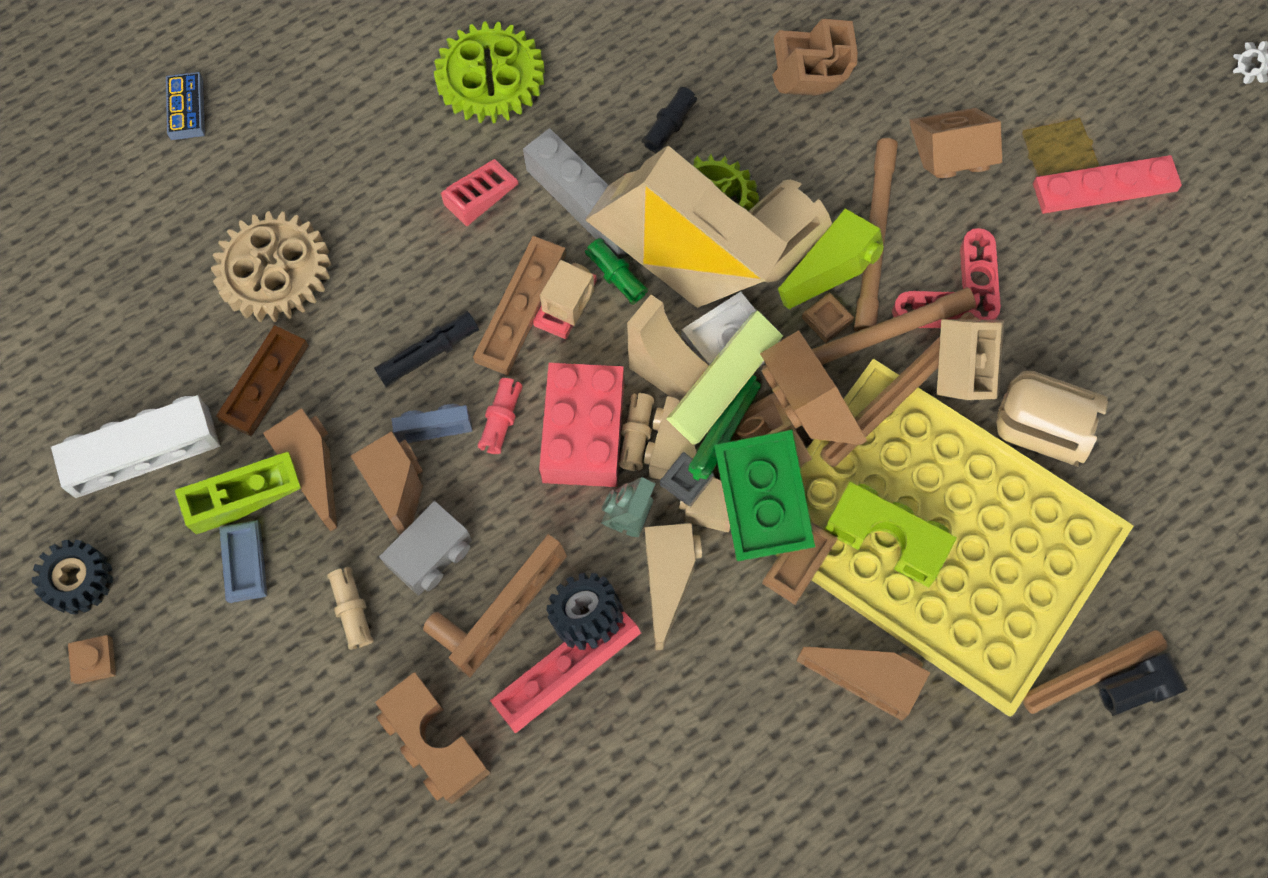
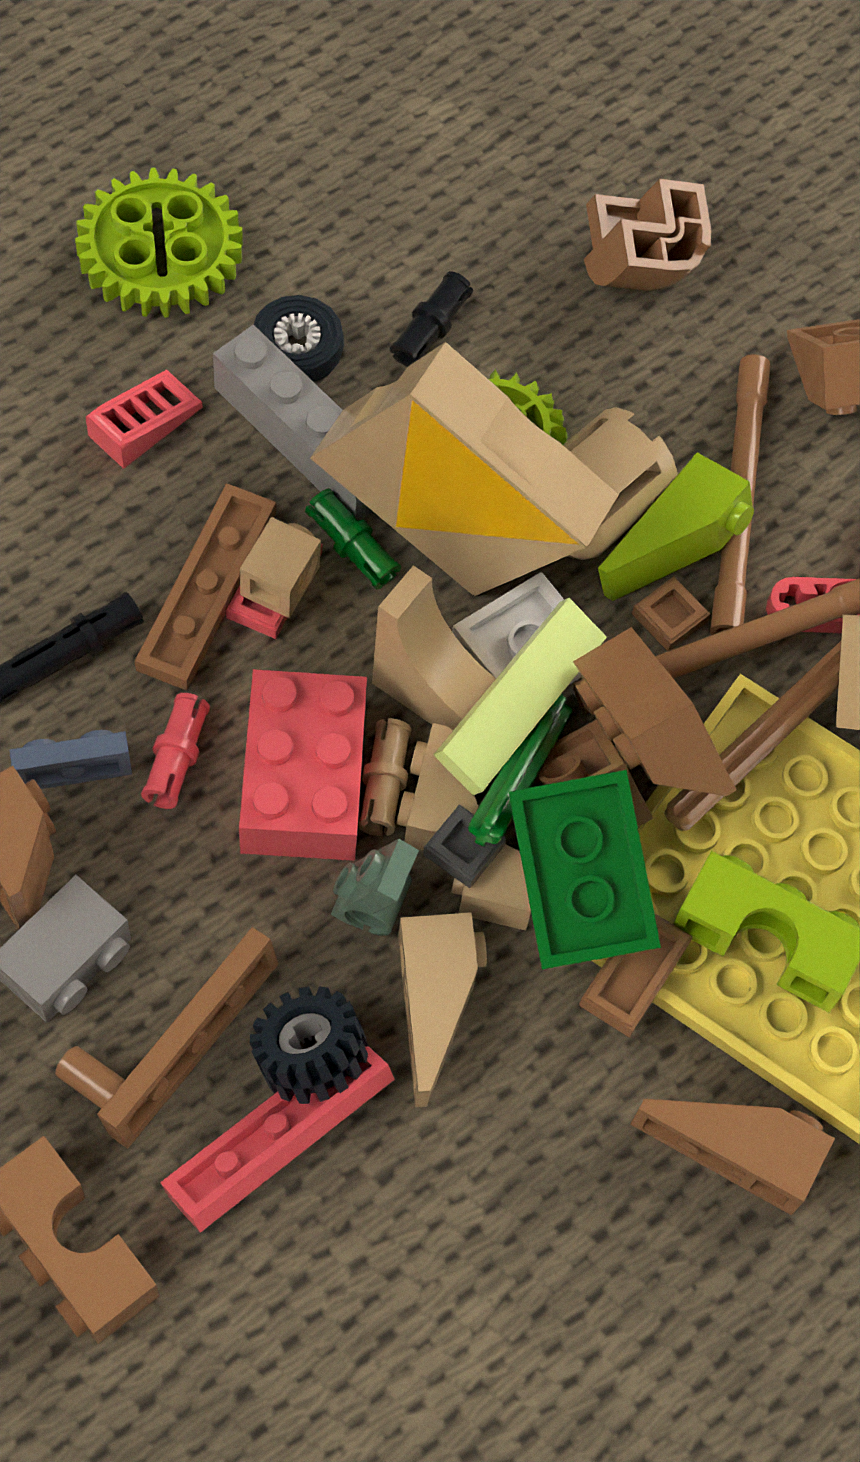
camera: 10 degrees left, 5 degrees down
none -> black bush [253,295,344,382]

